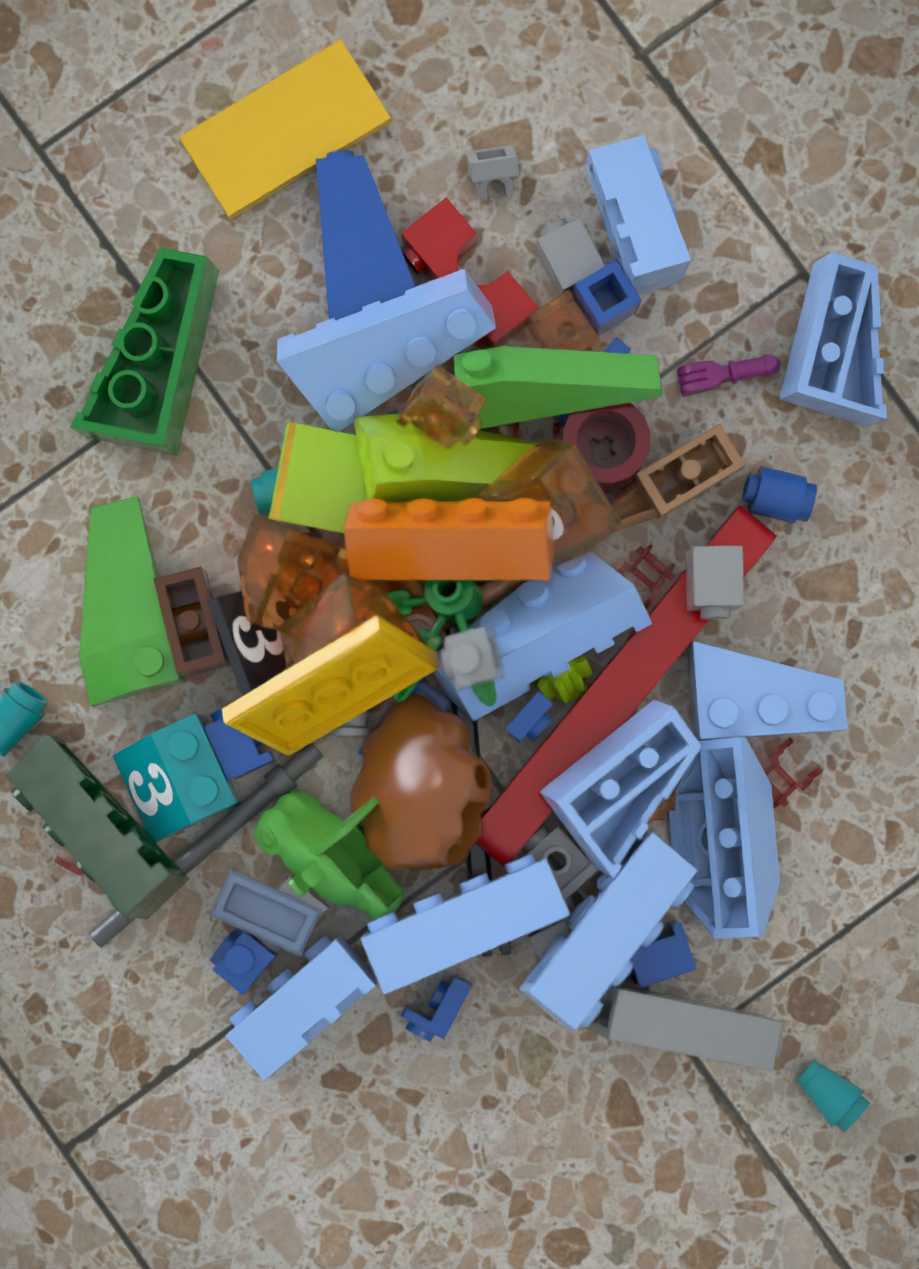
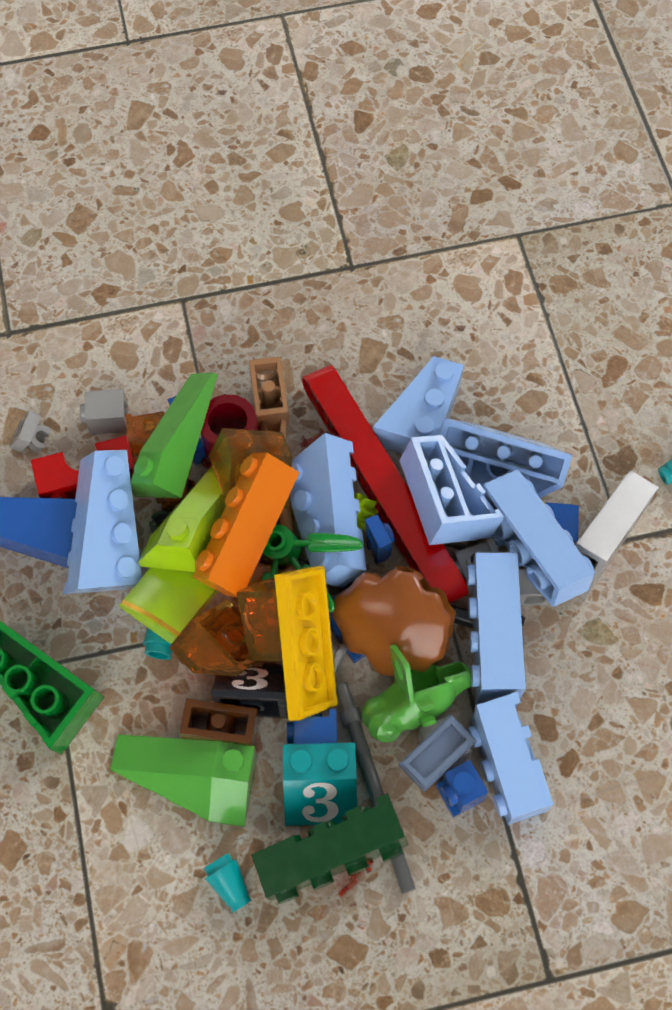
camera: 60 degrees left, 20 degrees down
clear orange brick [396,364,486,449] -> none
blue bracket [400,975,472,1042] -> none
light grey brick [441,627,506,691] -> none
blue brick [572,260,642,337] -> none
light blue wedge [586,135,691,295] -> none
magenta piece [677,354,781,396] -> none
light grey brick [685,546,744,620] -> none
blue brick [742,466,817,524] -> none
clear red piece [764,736,823,809] -> none
light blue wedge [779,252,887,426] -> none

